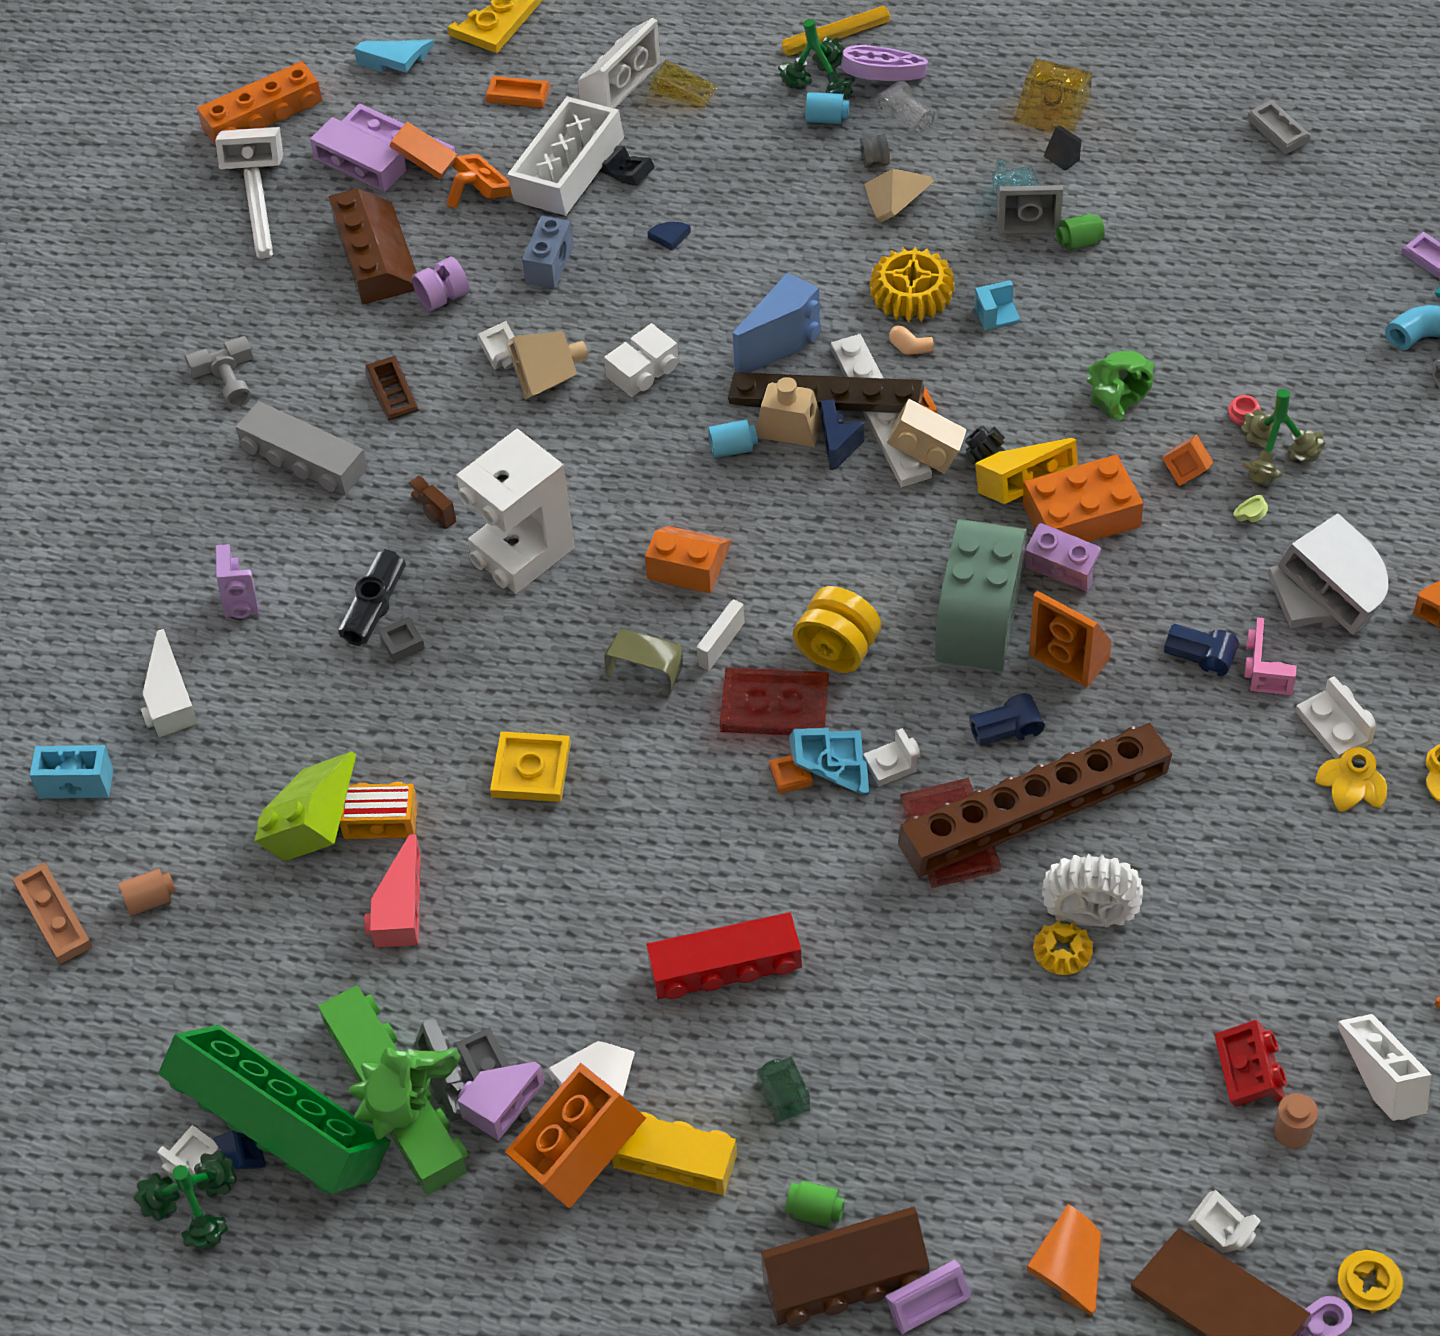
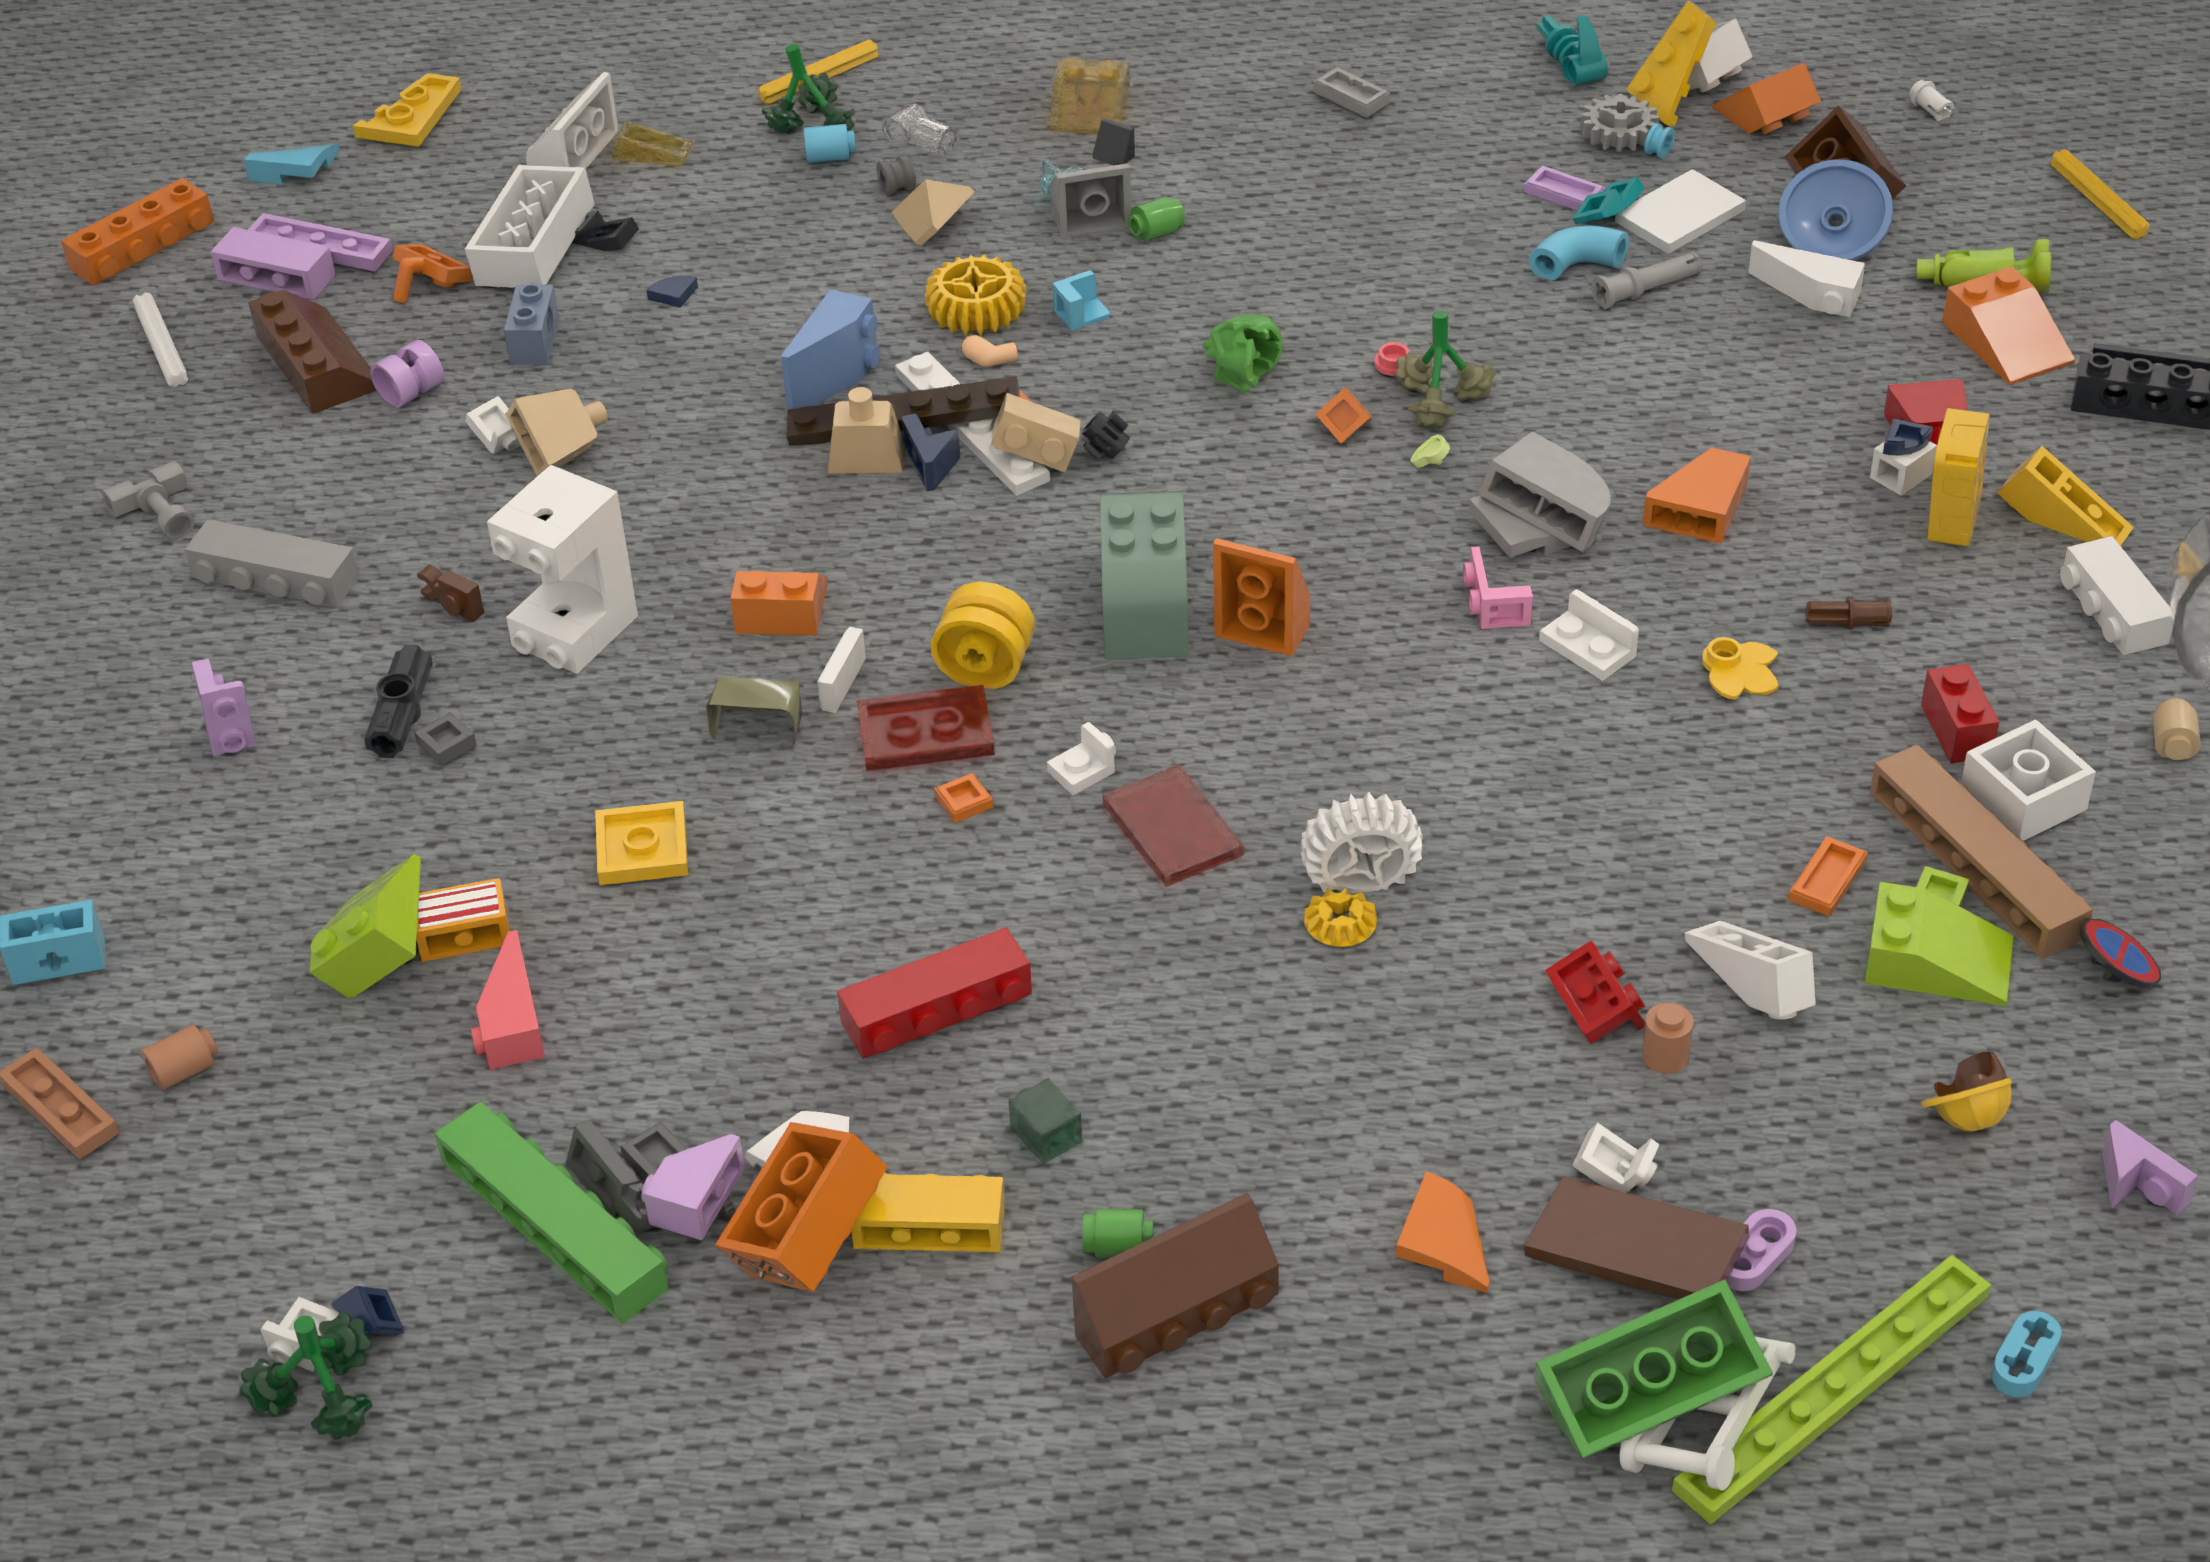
camera: 15 degrees left, 10 degrees down
white slope [141,629,198,738] -> none
green brick [158,1025,391,1194] -> none
white brick [215,127,283,169] -> none
bright green head [349,1047,460,1140] -> none
reddish brown slope [365,356,418,421] -> none
orange tile [389,121,458,180] -> none
orange tile [486,76,550,108] -> none
white piece [604,323,679,397] -> none
medium azure brick [708,420,758,459] -> none
medium azure slope [789,728,869,795] -> none
lavender piece [841,45,928,81] -> none
lavender tile [885,1260,971,1334] -> none
reddish brown brick [898,723,1172,878] -> none
dark blue piece [969,693,1045,746] -> none
yellow slope [975,438,1078,504] -> none
orange brick [1022,454,1144,542] -> none
lavender bracket [1025,523,1101,592] -> none
dark blue piece [1164,623,1239,676] -> none
yellow plate [1315,747,1387,812] -> none
yellow gear [1337,1250,1403,1314] -> none

